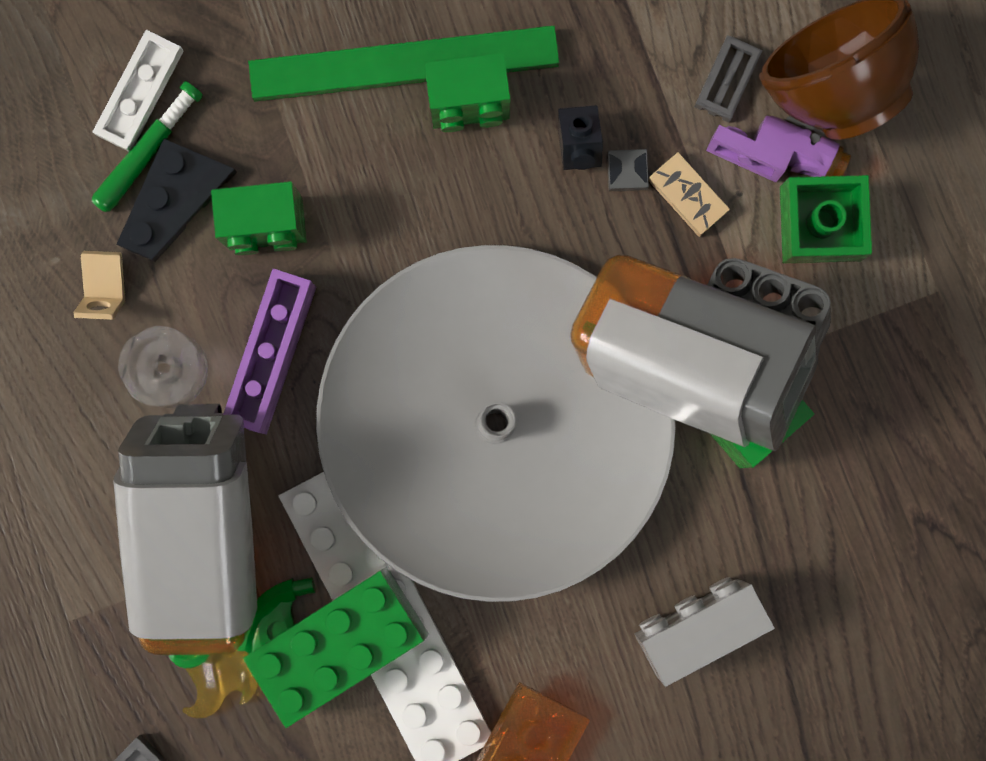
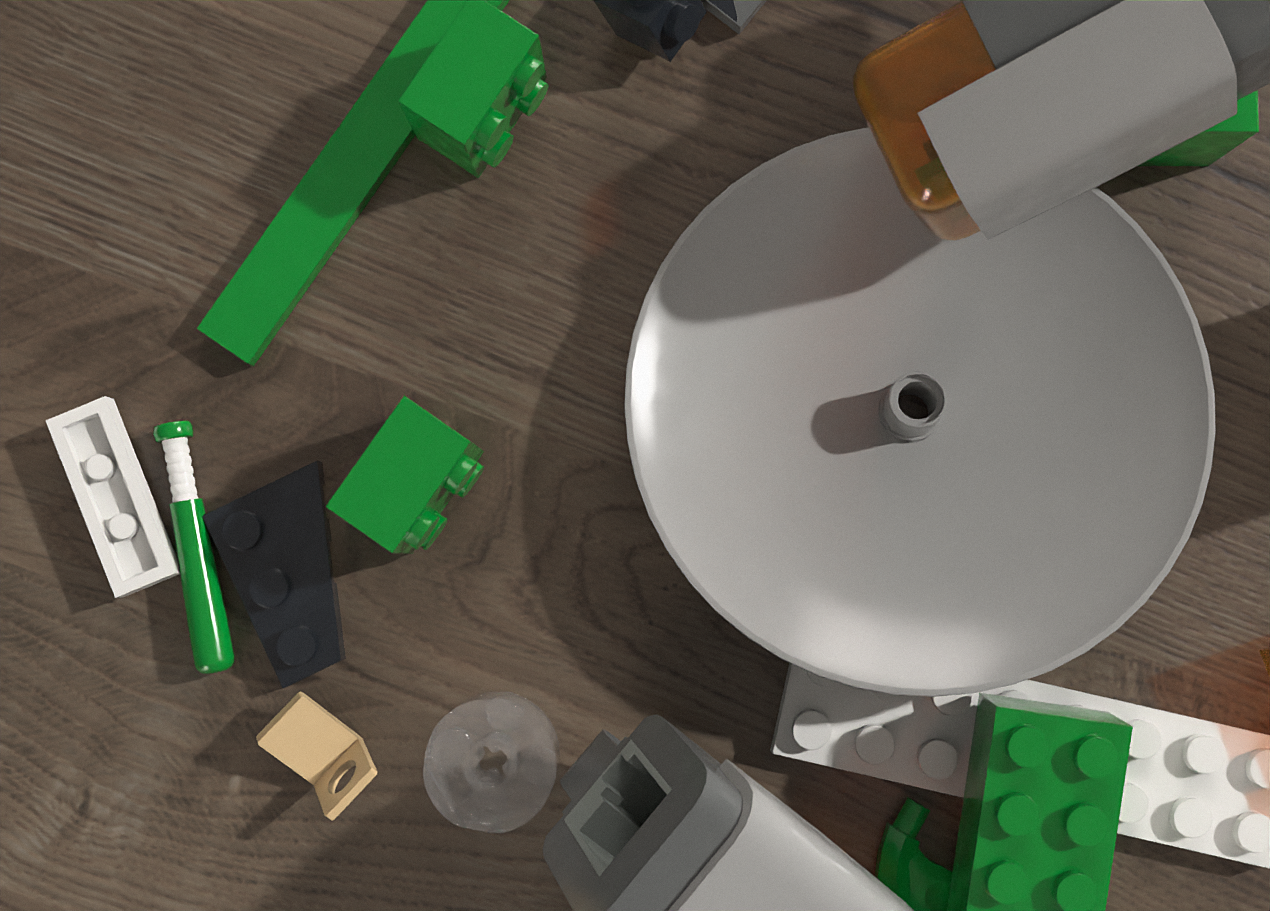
camera: 50 degrees left, 0 degrees up
medium lavender brick [223,269,316,434] -> none

